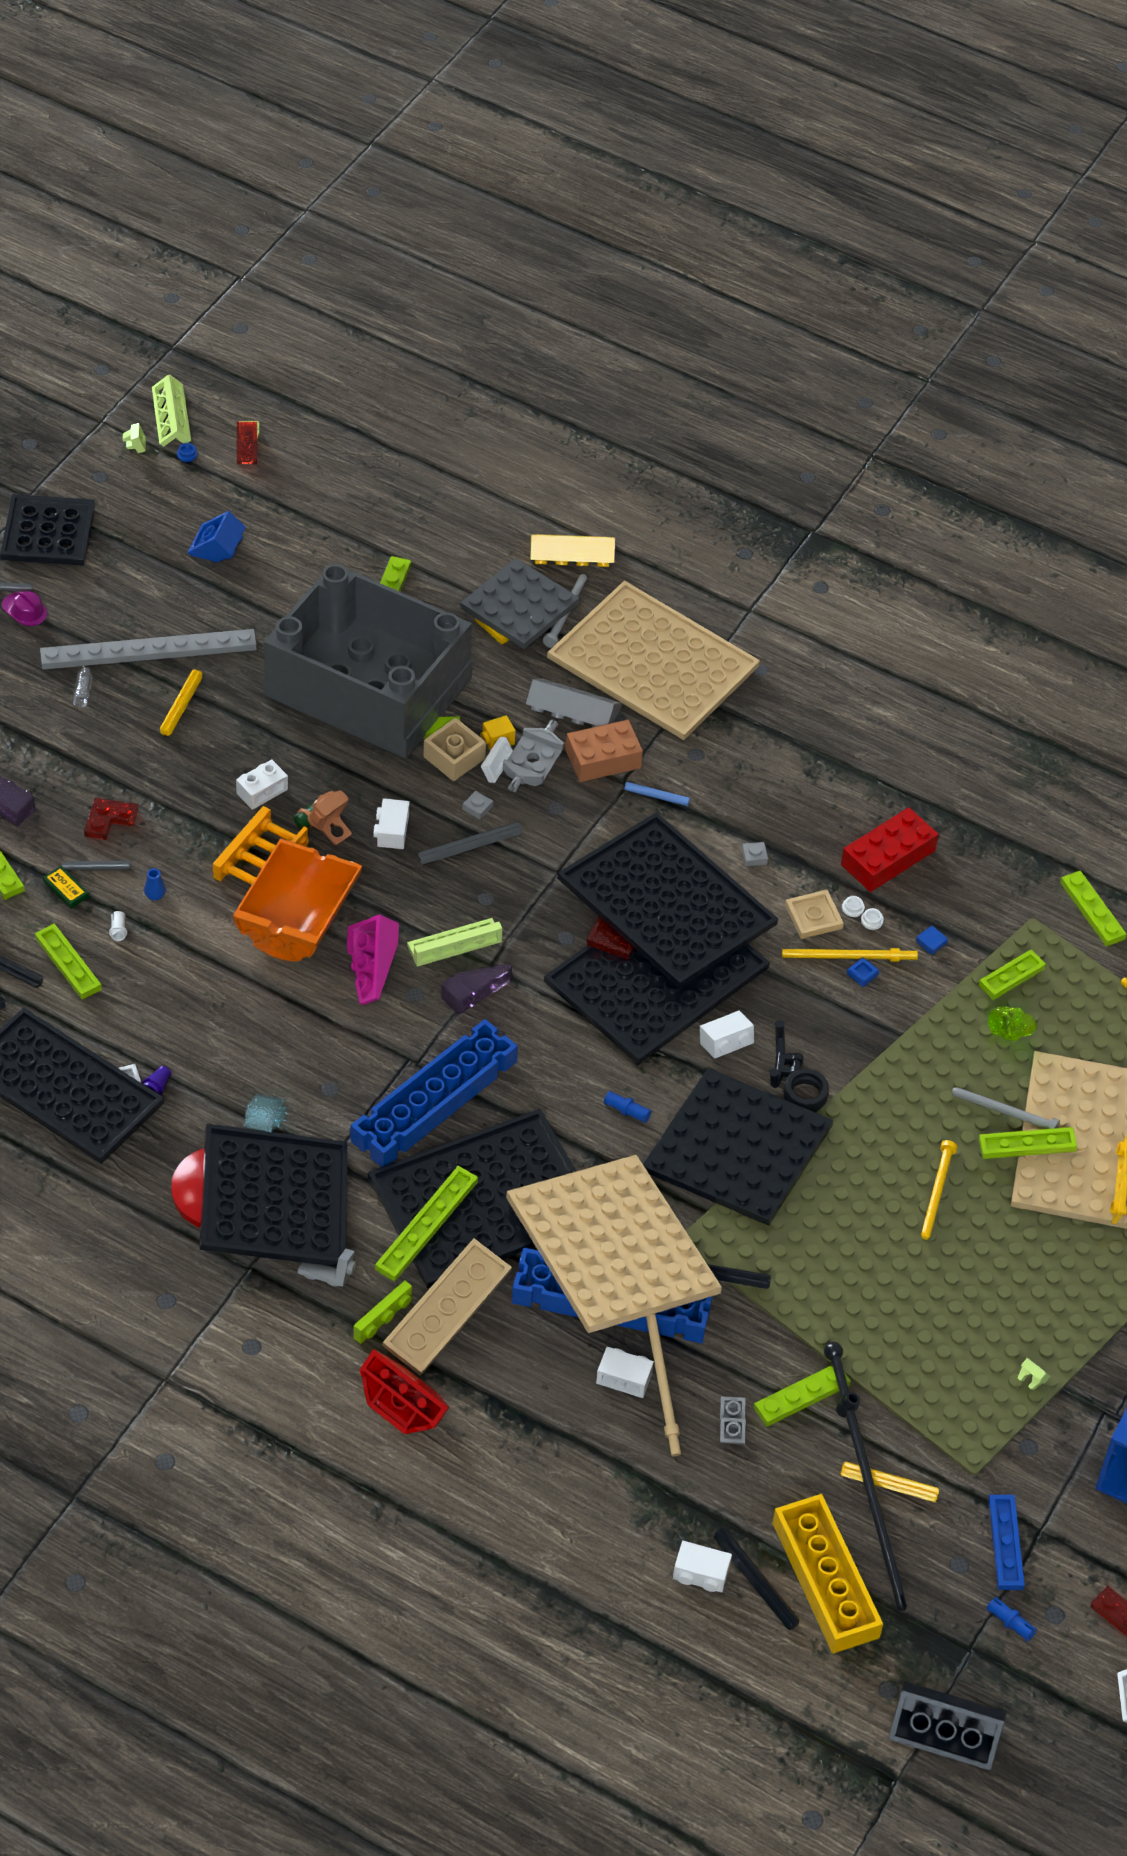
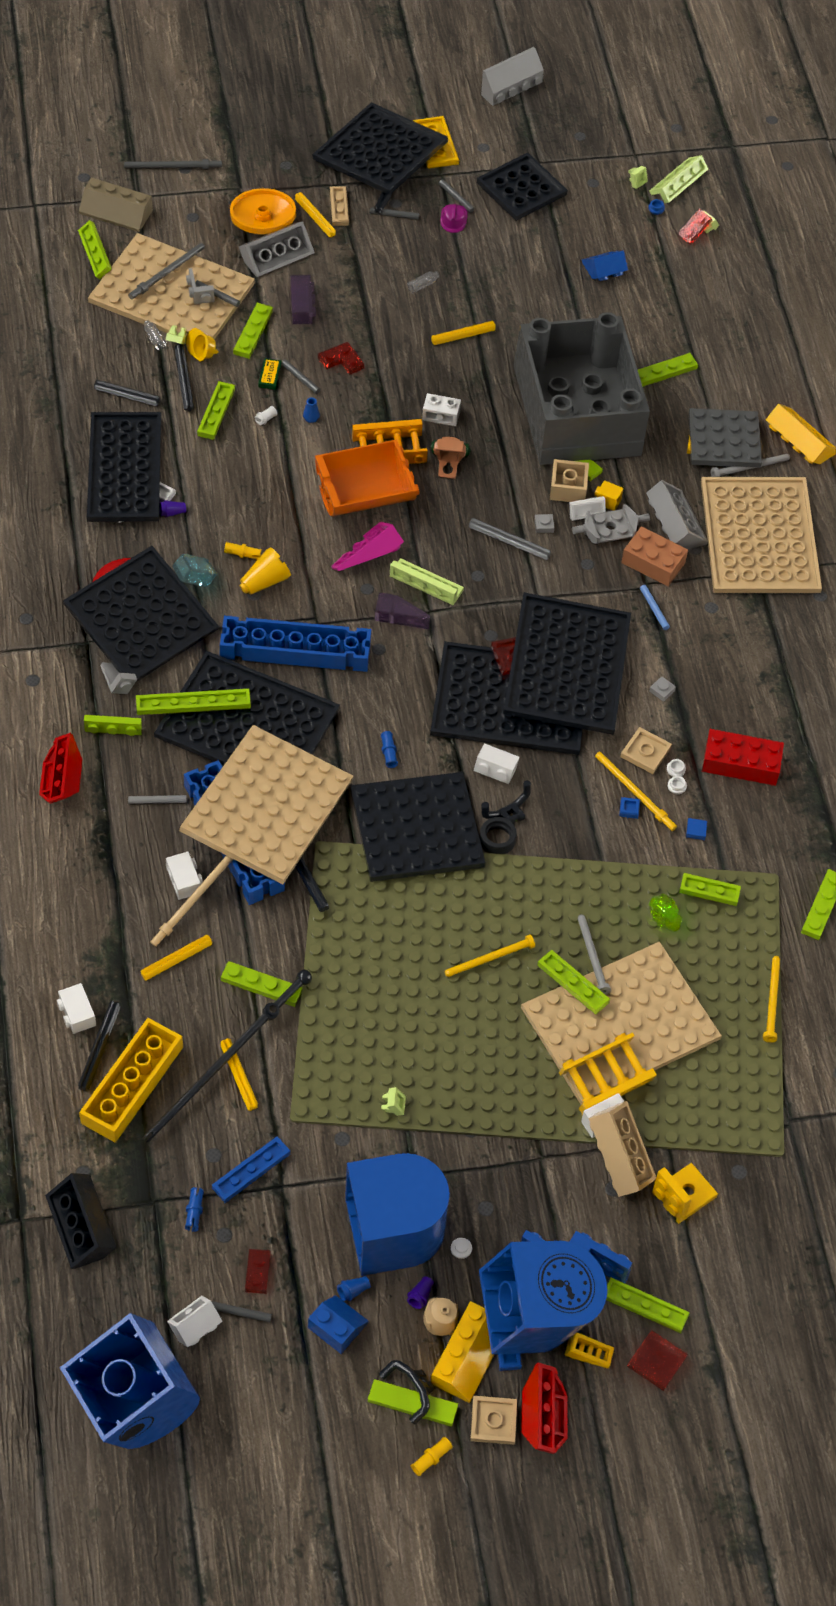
camera: 50 degrees right, 5 degrees up
light grey plate [40,629,256,670] -> none
white brick [374,799,409,849] -> none
tan plate [382,1238,512,1376] -> none
light grey slope [720,1396,746,1444] -> none
none -> light grey bar [128,795,187,804]
none -> yellow axle [141,935,212,980]
none -> yellow pin [224,541,262,560]
none -> yellow cone [239,547,291,595]

